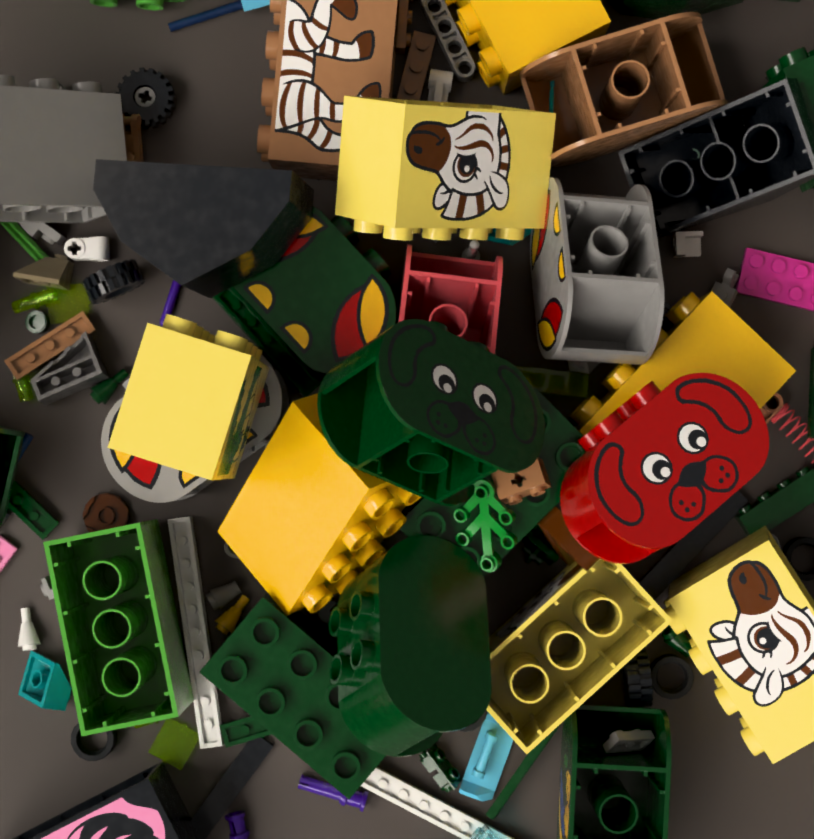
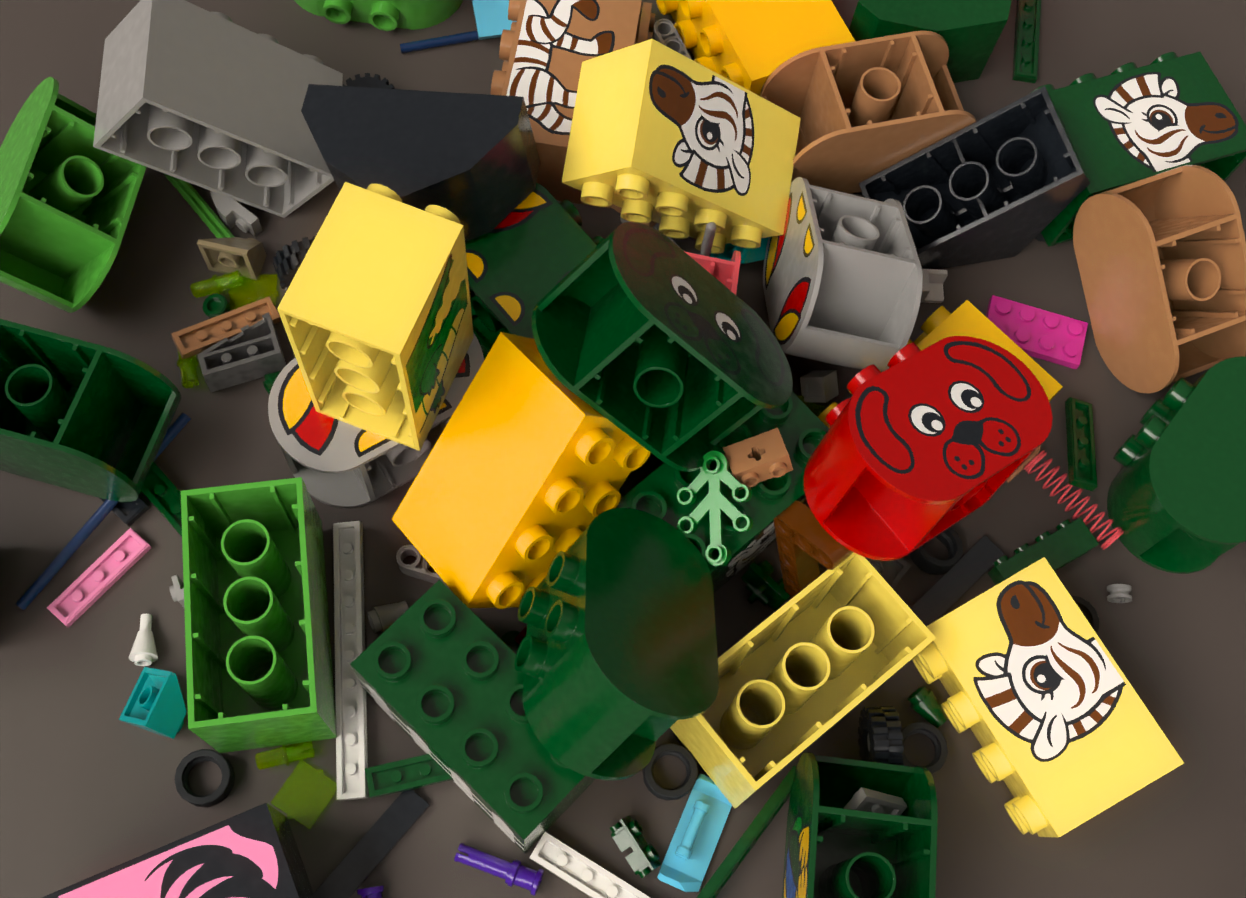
camera: 10 degrees left, 20 degrees down
white piece [64,236,110,262] -> none

